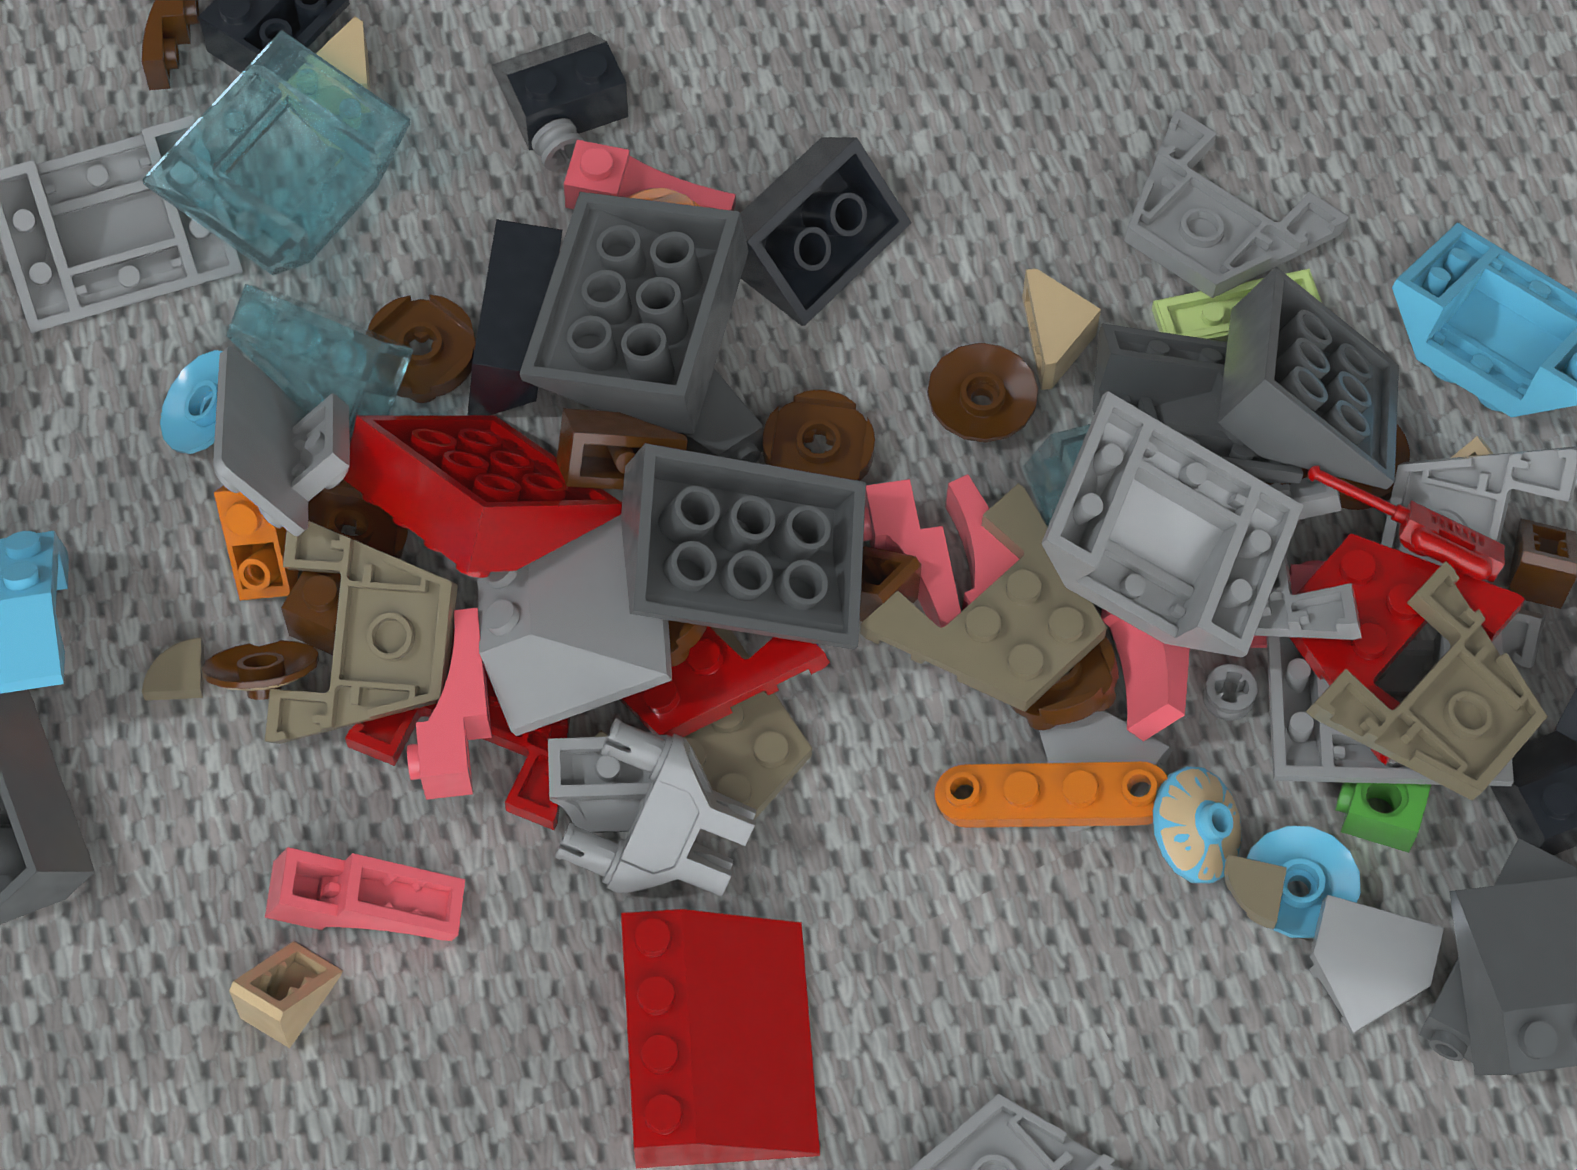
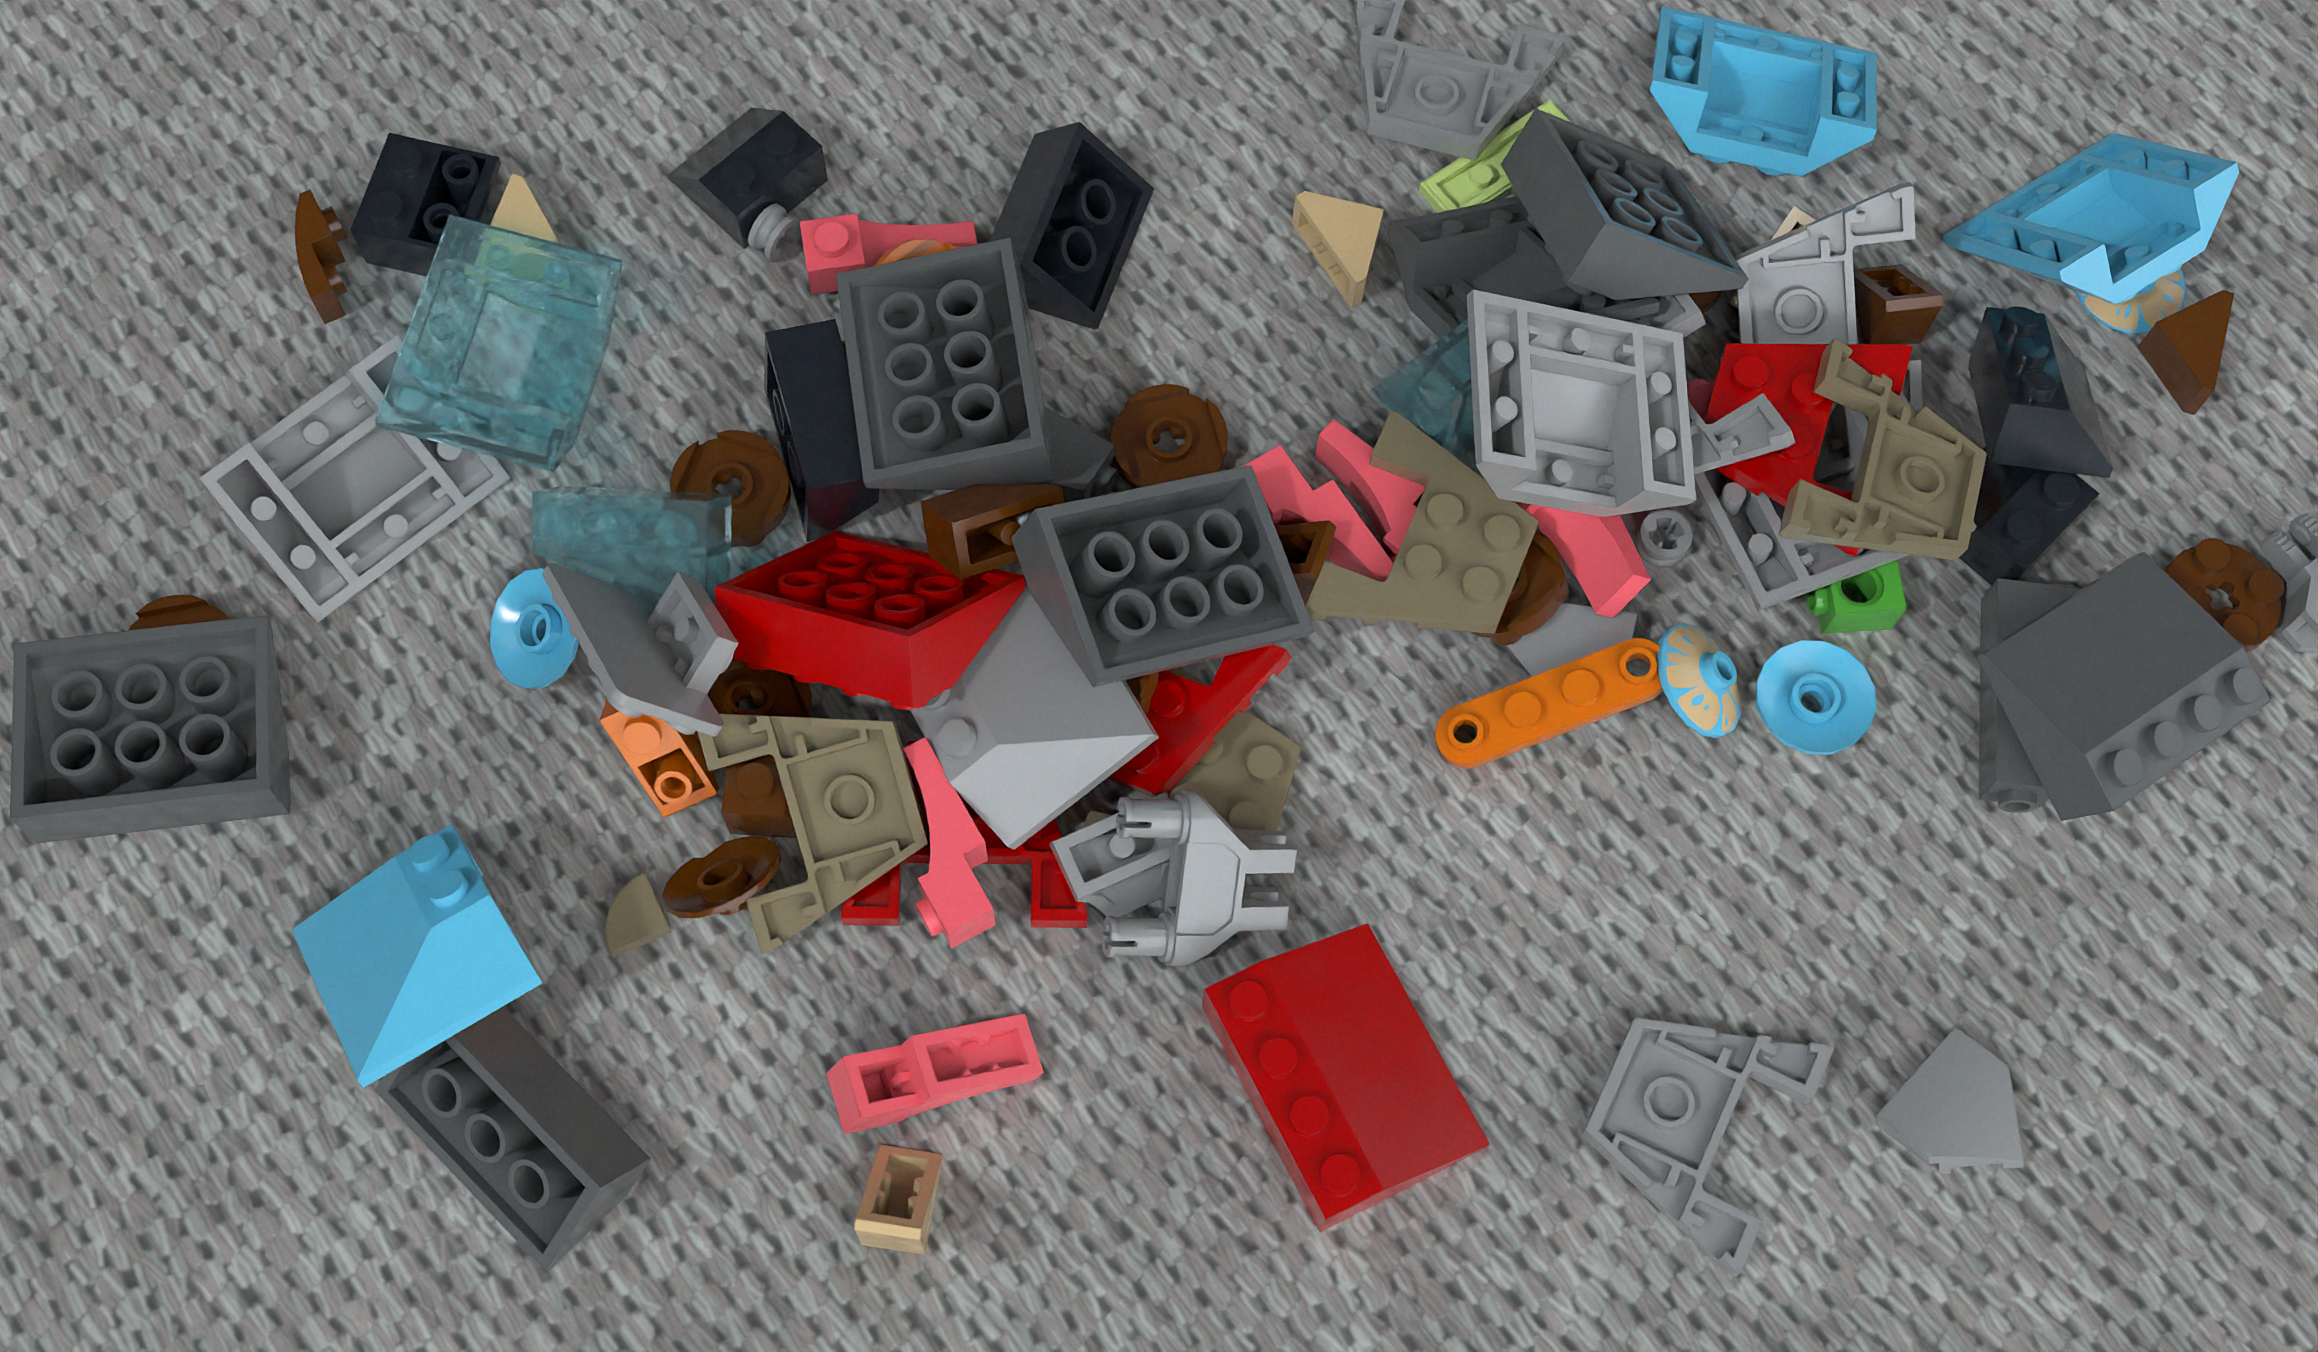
camera: 25 degrees left, 5 degrees up
reddish brown dish [927,343,1038,443] -> none
dark tan tile [1224,854,1287,930] -> none
red piece [1308,465,1505,583] -> none
light grey slope [1309,895,1444,1035] -> none

